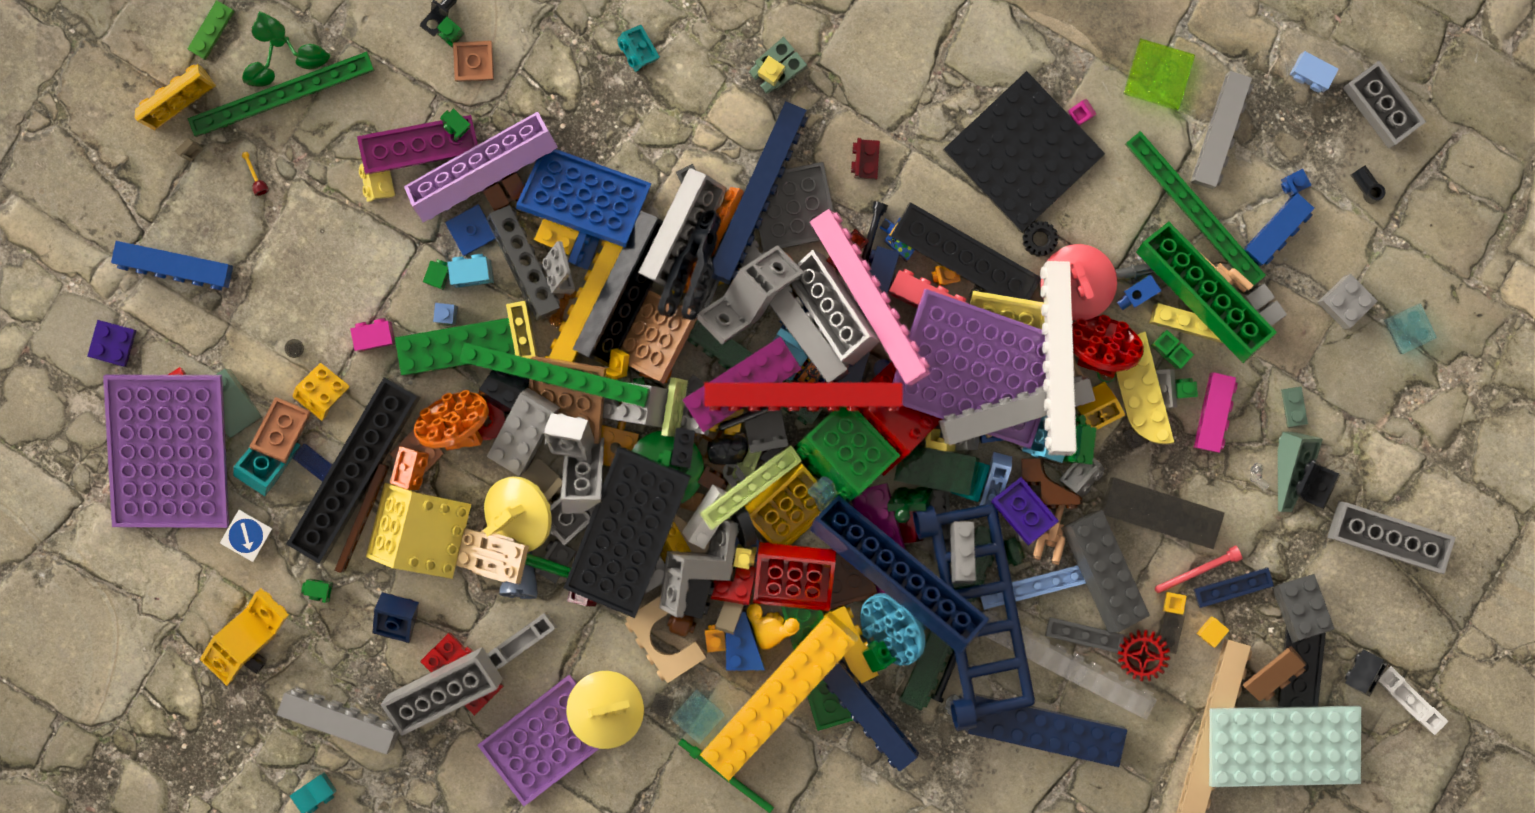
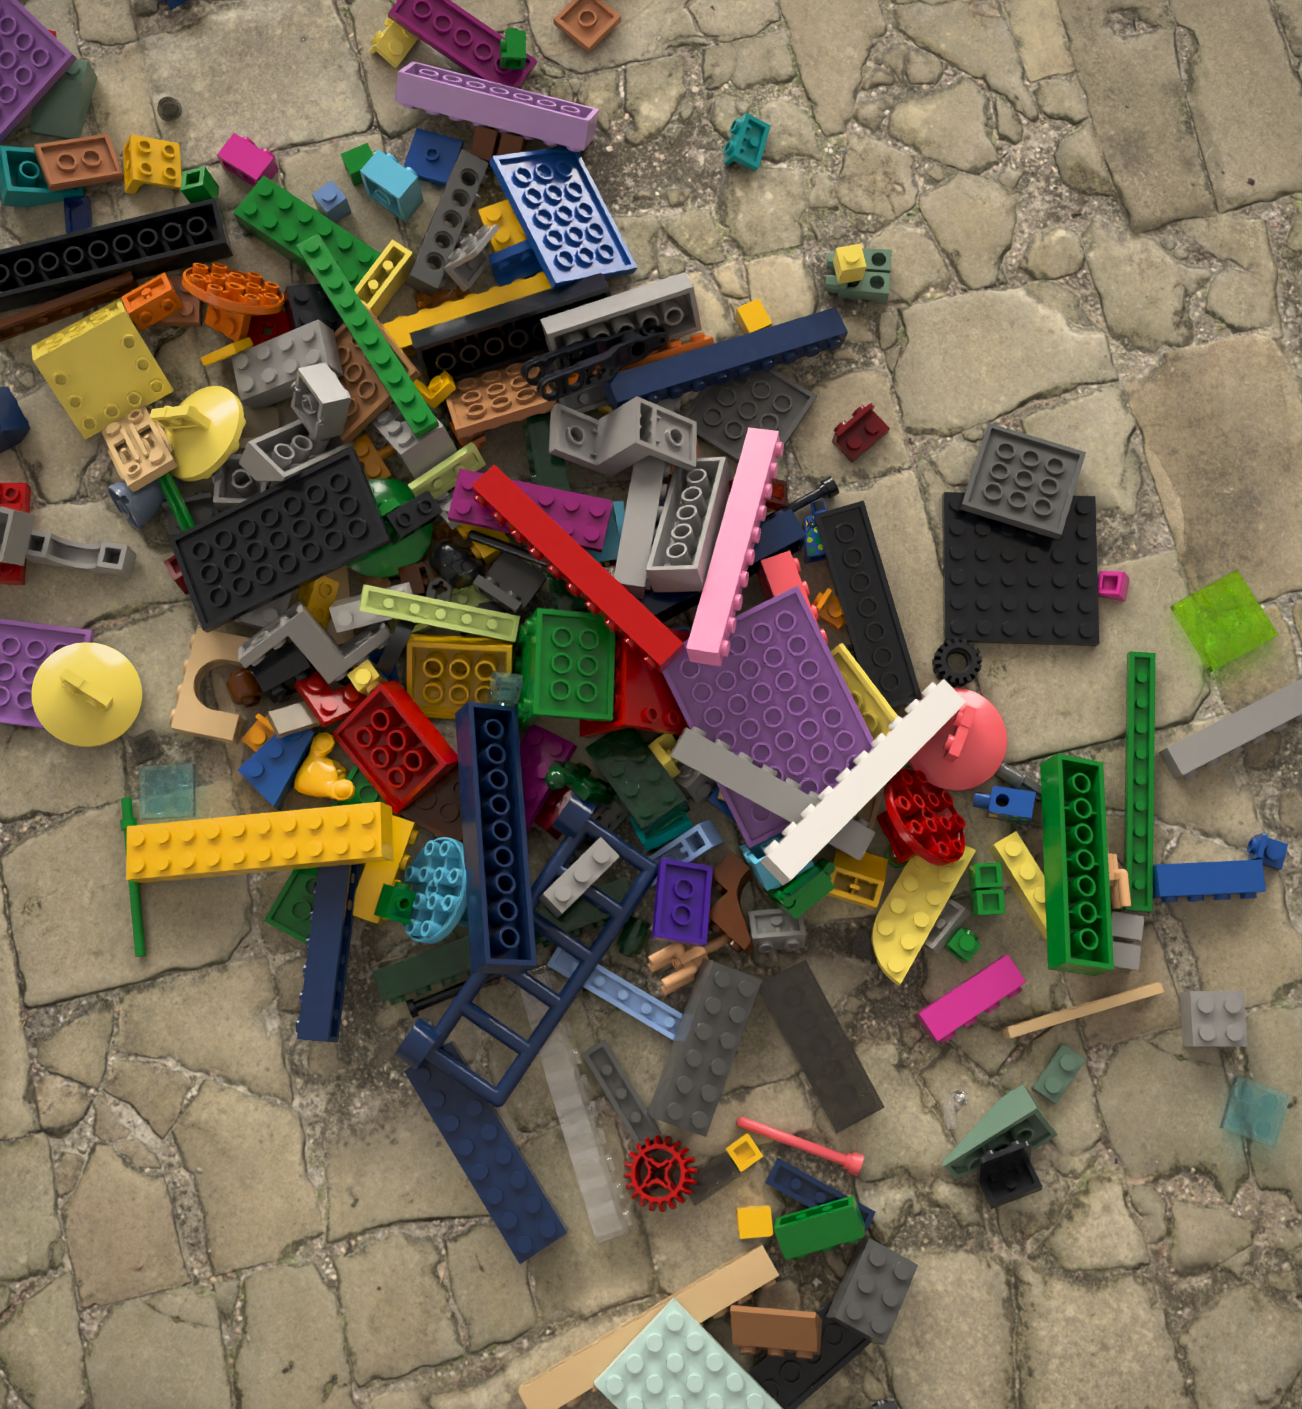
camera: 40 degrees right, 10 degrees down
light grey brick [1327,501,1456,574] -> none
none -> green brick [180,166,219,204]
none -> yellow tile [200,337,253,366]
none -> yellow brick [735,298,772,334]
none -> green brick [774,1195,865,1260]
none -> dark grey plate [960,423,1086,540]
none -> tan tile [1002,982,1164,1038]

